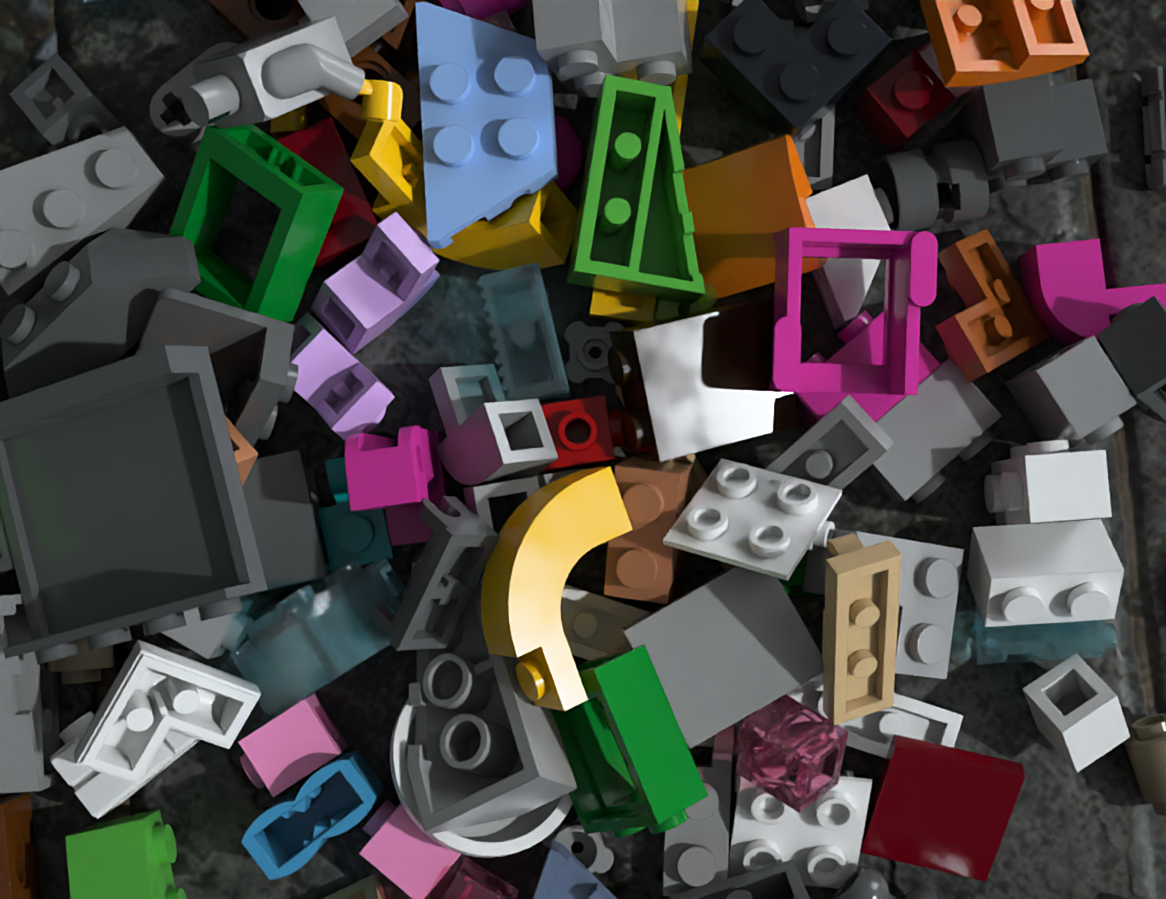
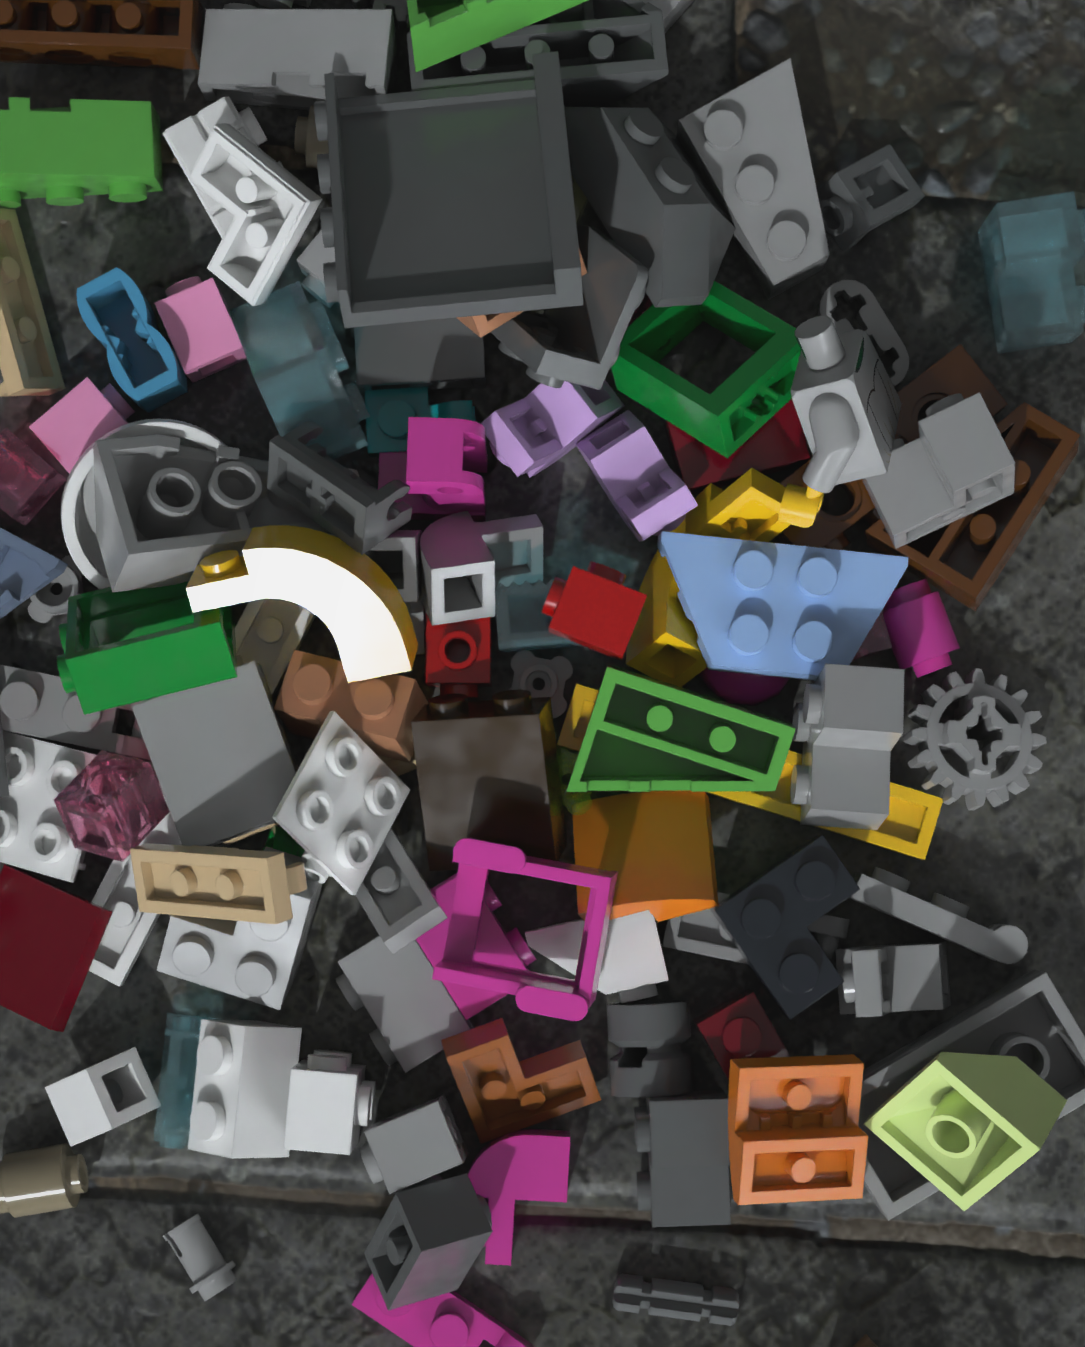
camera: 105 degrees right, 0 degrees up
none -> red brick [541,561,647,661]

